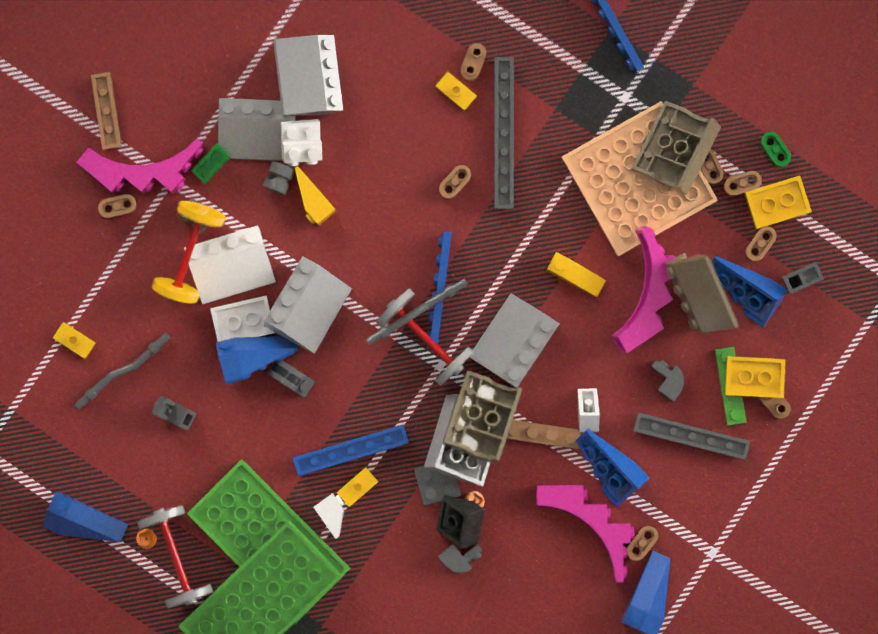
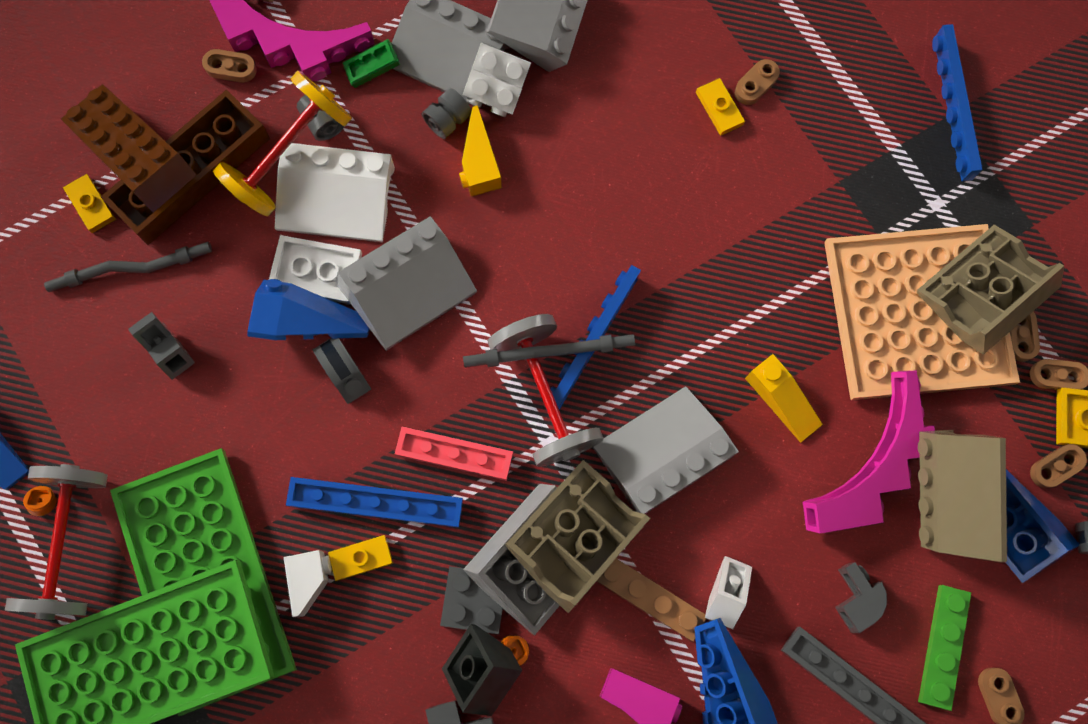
camera: 20 degrees right, 10 degrees down
medium nougat plate [439,165,471,199] -> none
dark grey plate [494,57,514,210] -> none
yellow plate [725,356,785,398] -> none
none -> reddish brown brick [61,84,196,213]
none -> reddish brown brick [101,89,270,245]
none -> coral plate [395,427,513,481]

